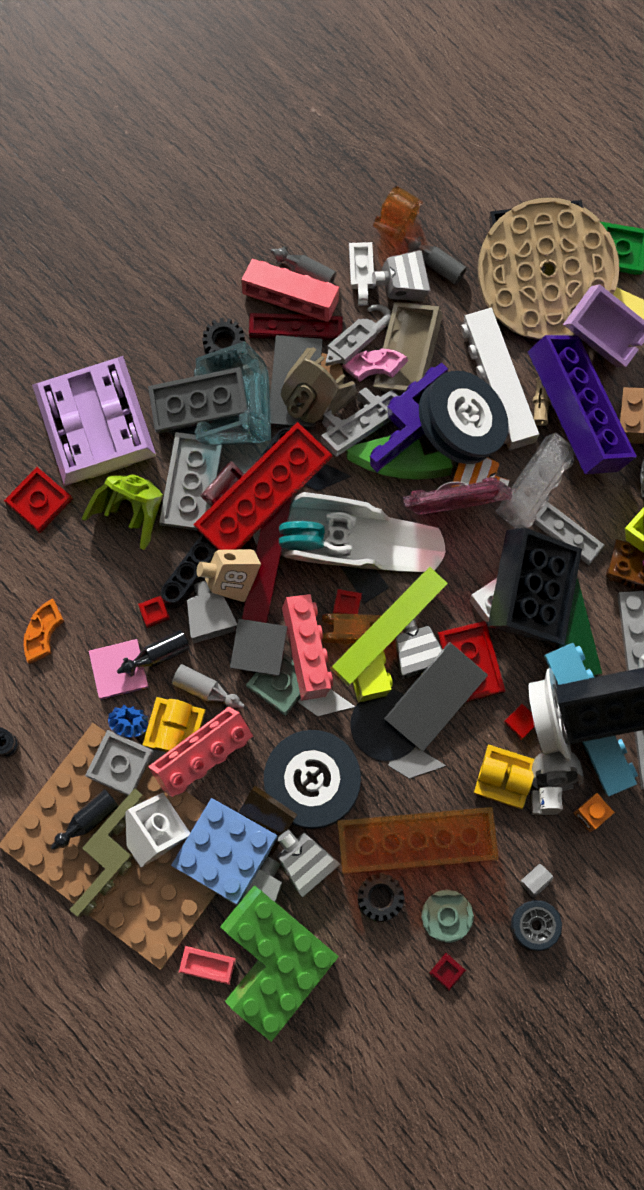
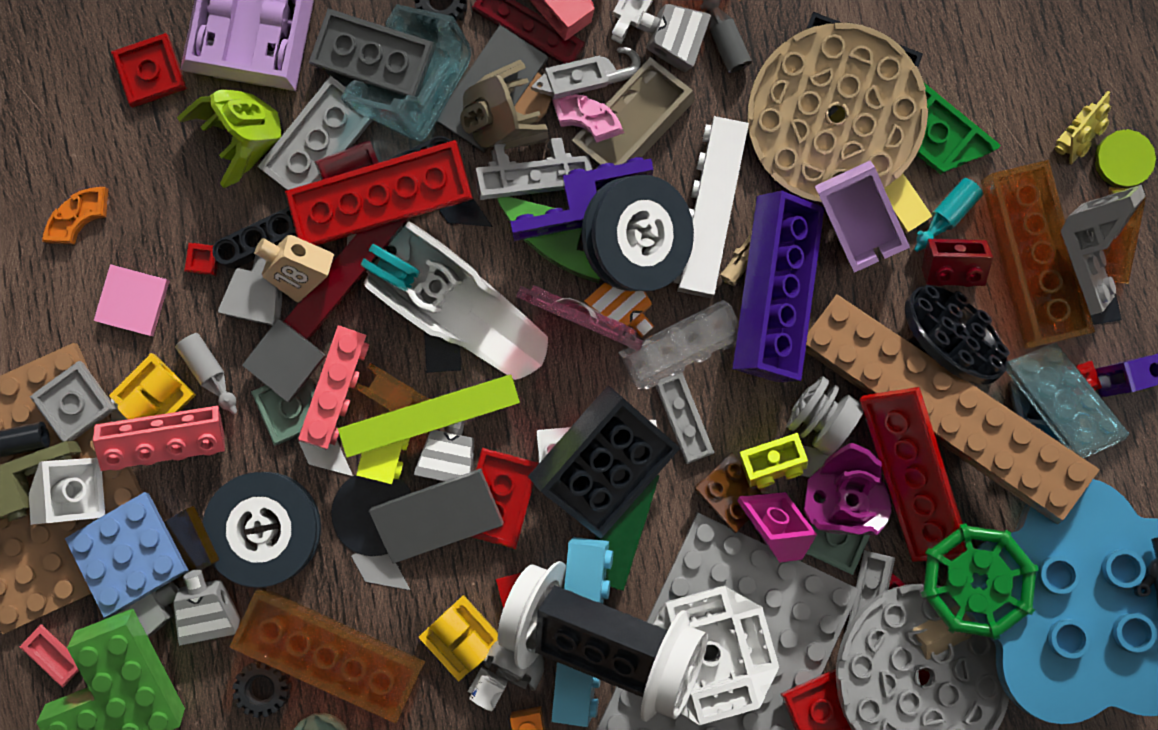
camera: 25 degrees right, 10 degrees up
blue gear [108,705,148,737] -> none
black wheel [117,630,190,676] -> none
red tile [333,589,362,619] -> none

